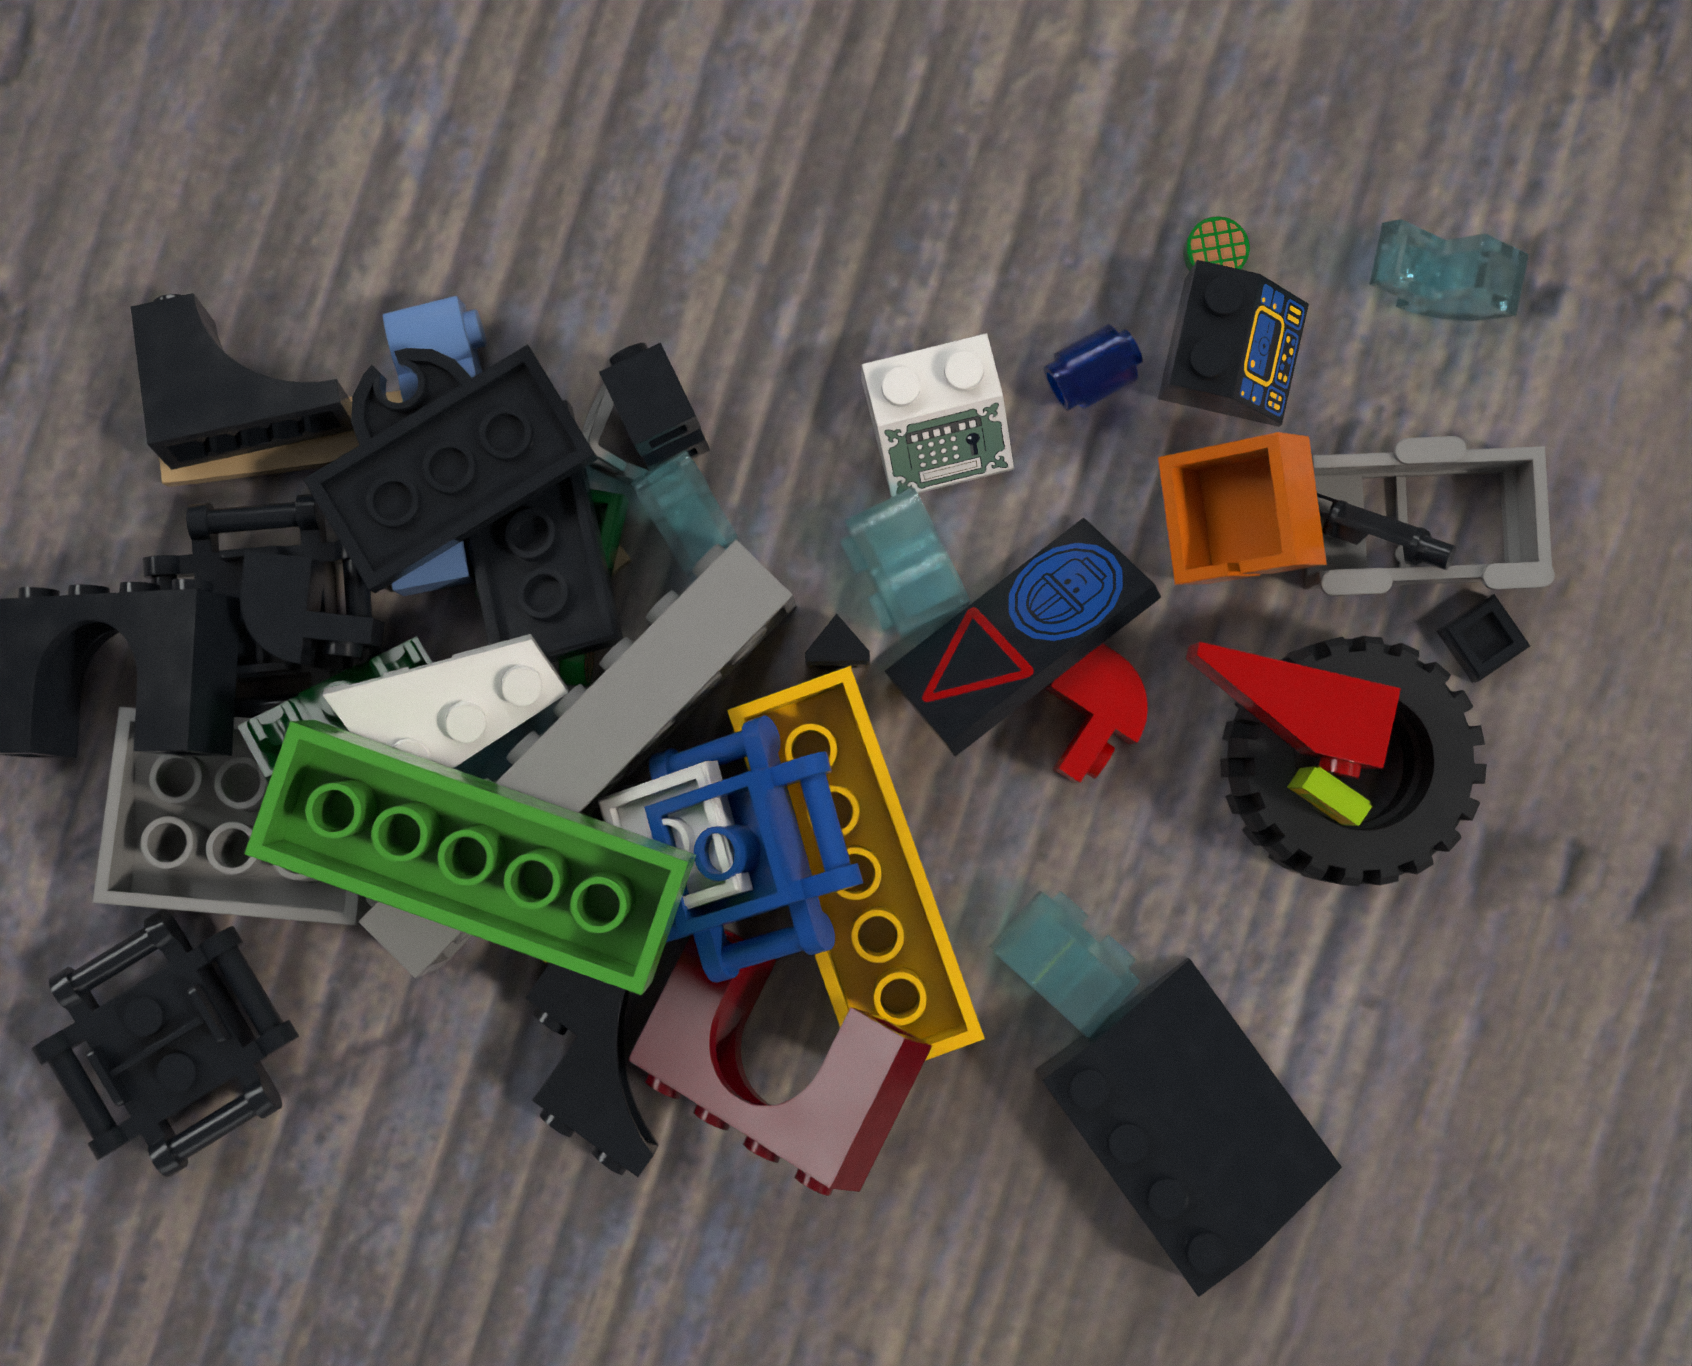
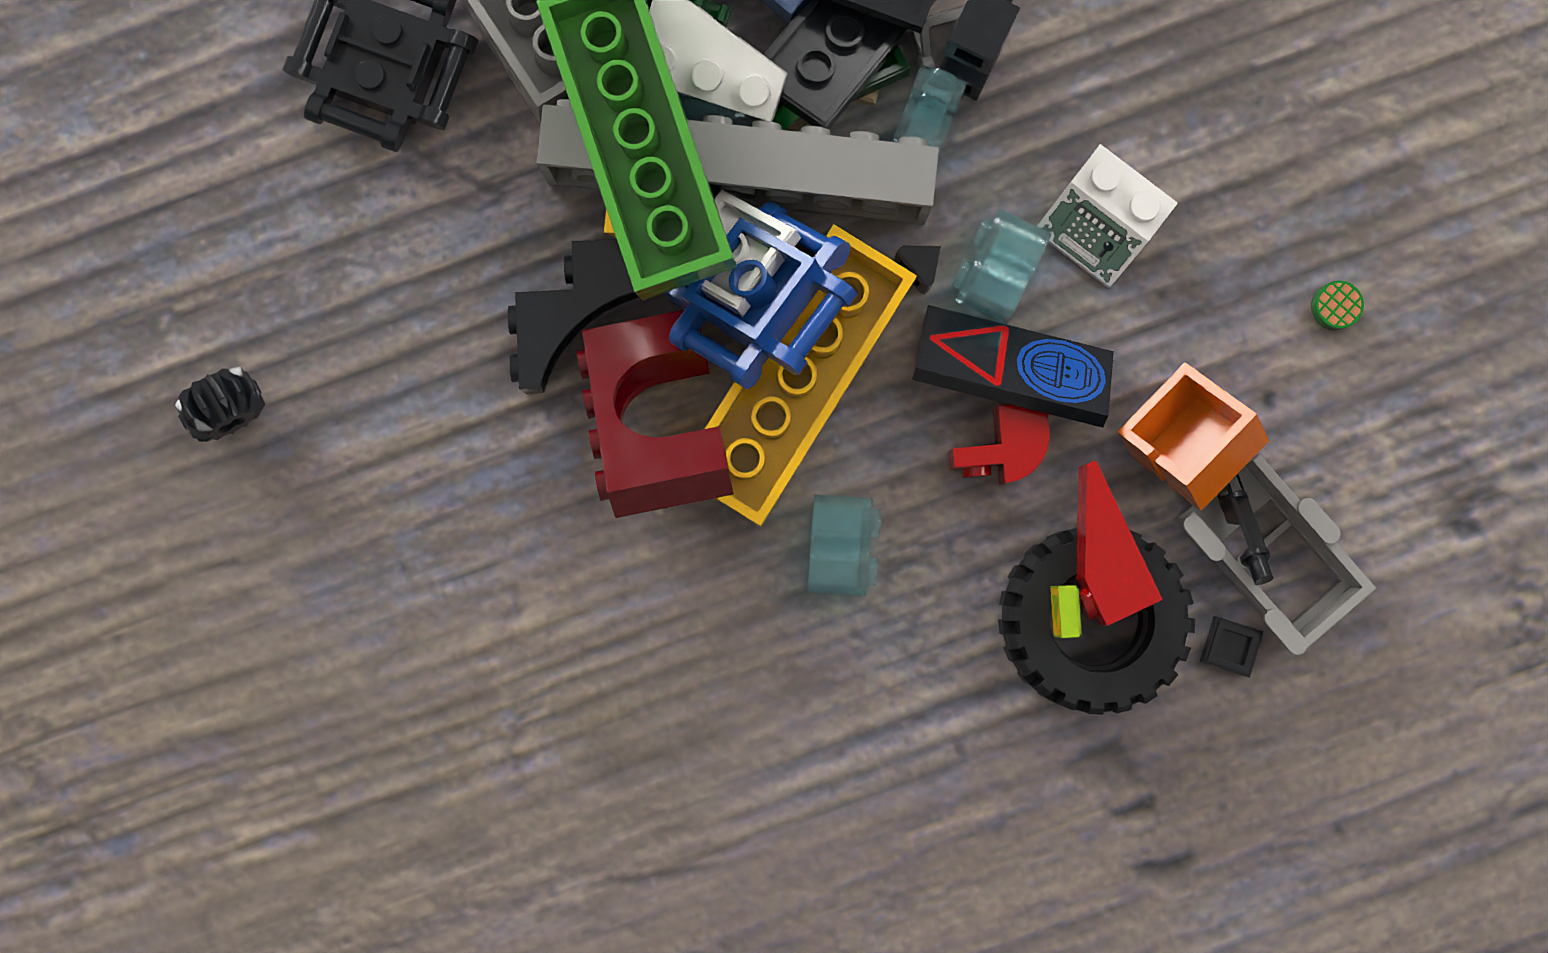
camera: 45 degrees right, 0 degrees up
black slope [1035,958,1342,1297] -> none
clear blue brick [1043,324,1143,411] -> none
black slope [1158,260,1309,427] -> none
clear light blue brick [1369,219,1529,321] -> none

